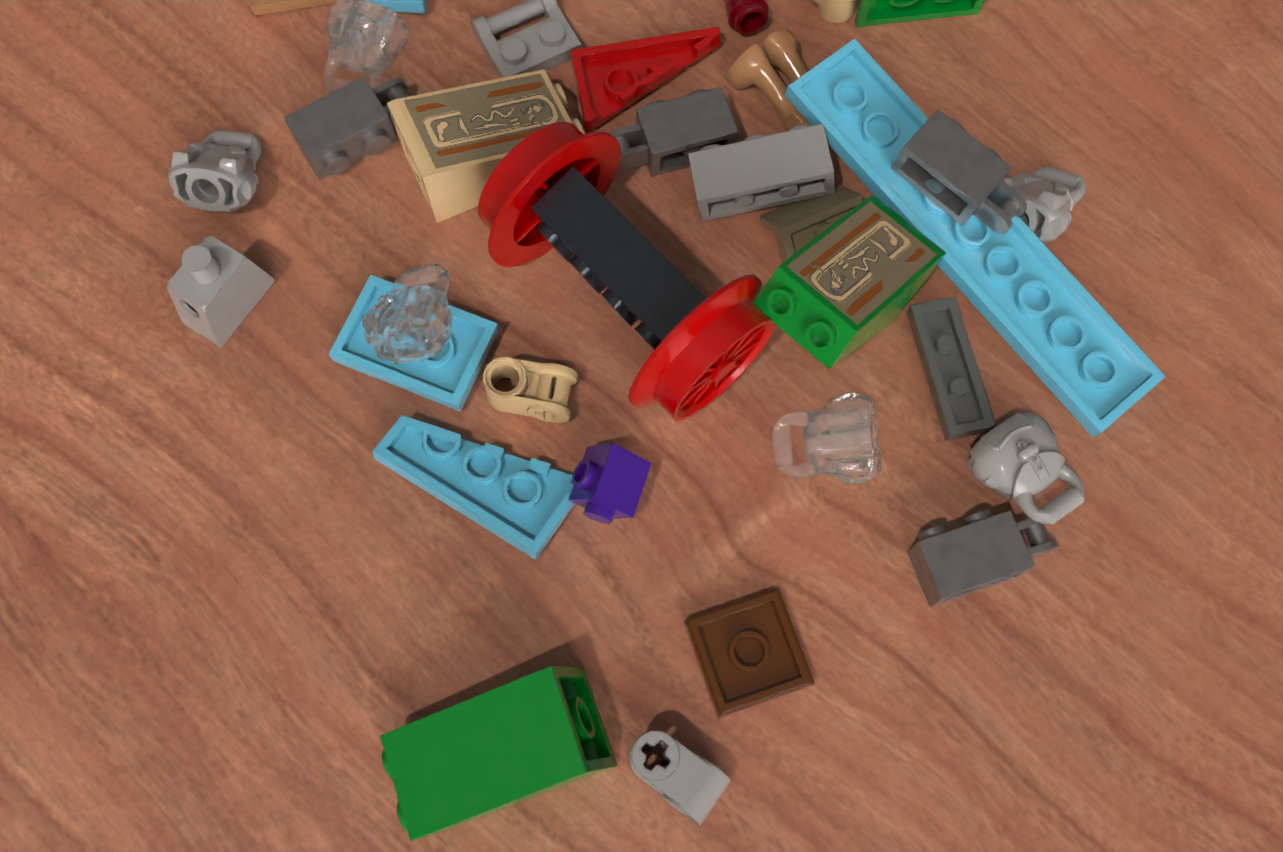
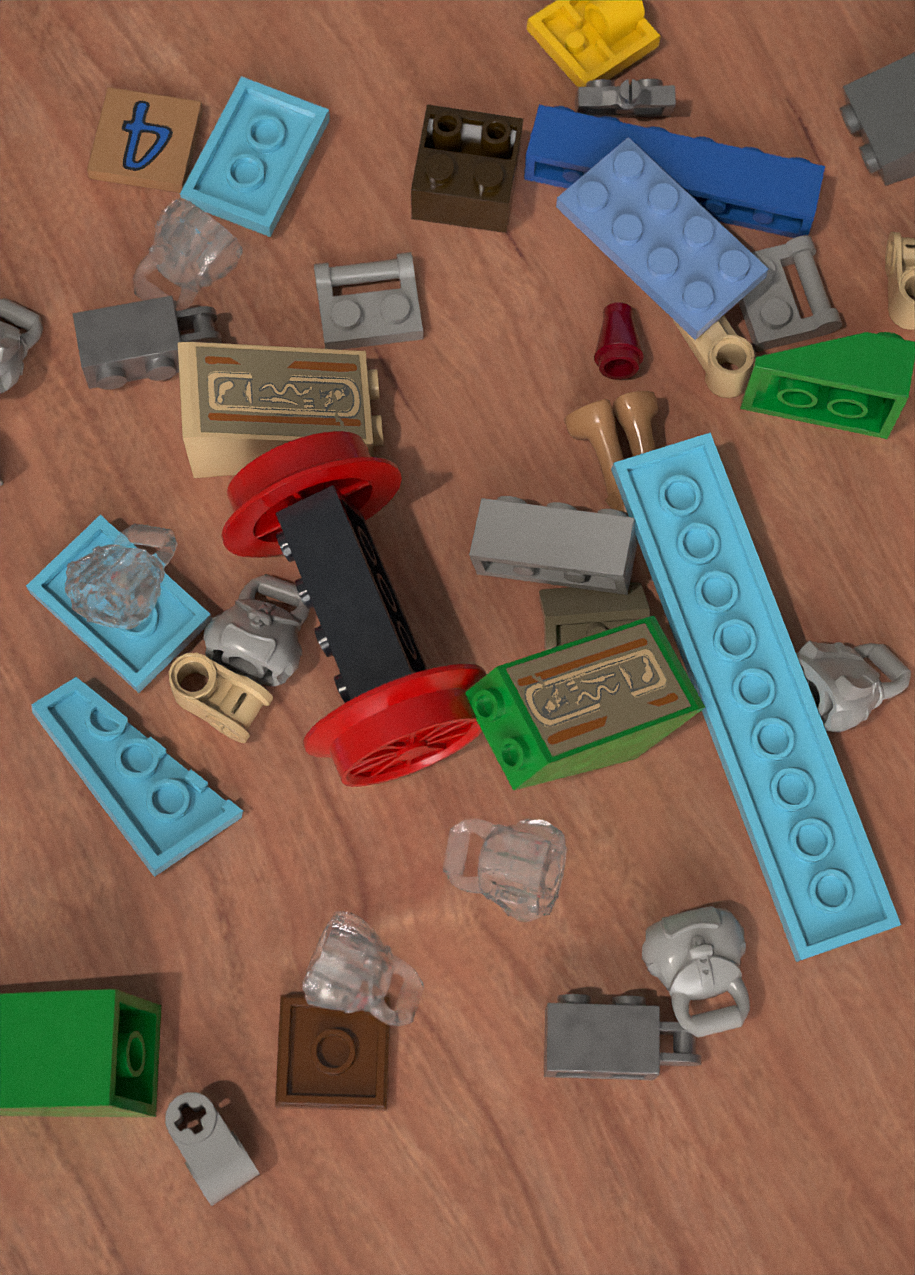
camera: 20 degrees right, 0 degrees up
dark purple brick [568,443,651,524] -> none
red wing [570,27,721,131] -> none
flat silver brick [609,87,738,177] -> none
flat silver brick [891,109,1027,234] -> none
dark grey plate [906,297,996,441] -> none
none -> light grey piece [204,574,310,686]
none -> clear piece [302,911,424,1027]

